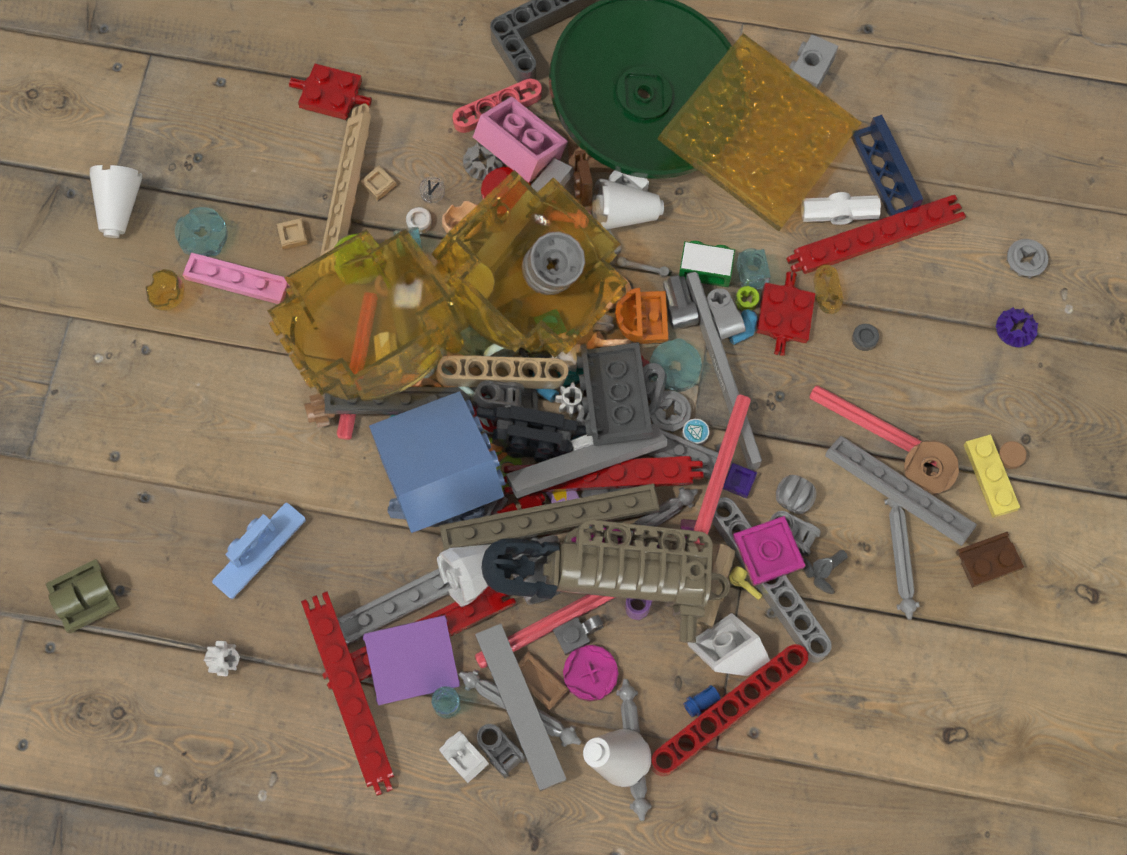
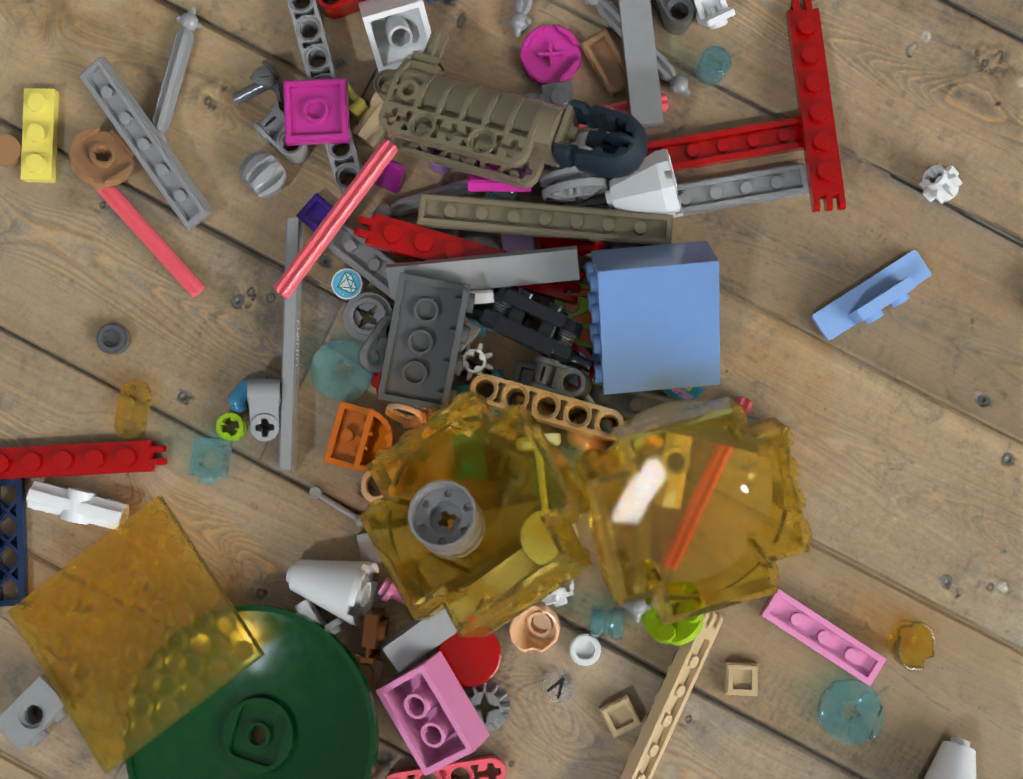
camera: 160 degrees left, 15 degrees up
medium lavender piece [363,615,460,705] -> none
flat silver piece [663,275,699,329] -> none
white brick [679,241,735,288] -> none
red plate [756,271,815,356] -> none
reddish brown plate [956,532,1024,588] -> none

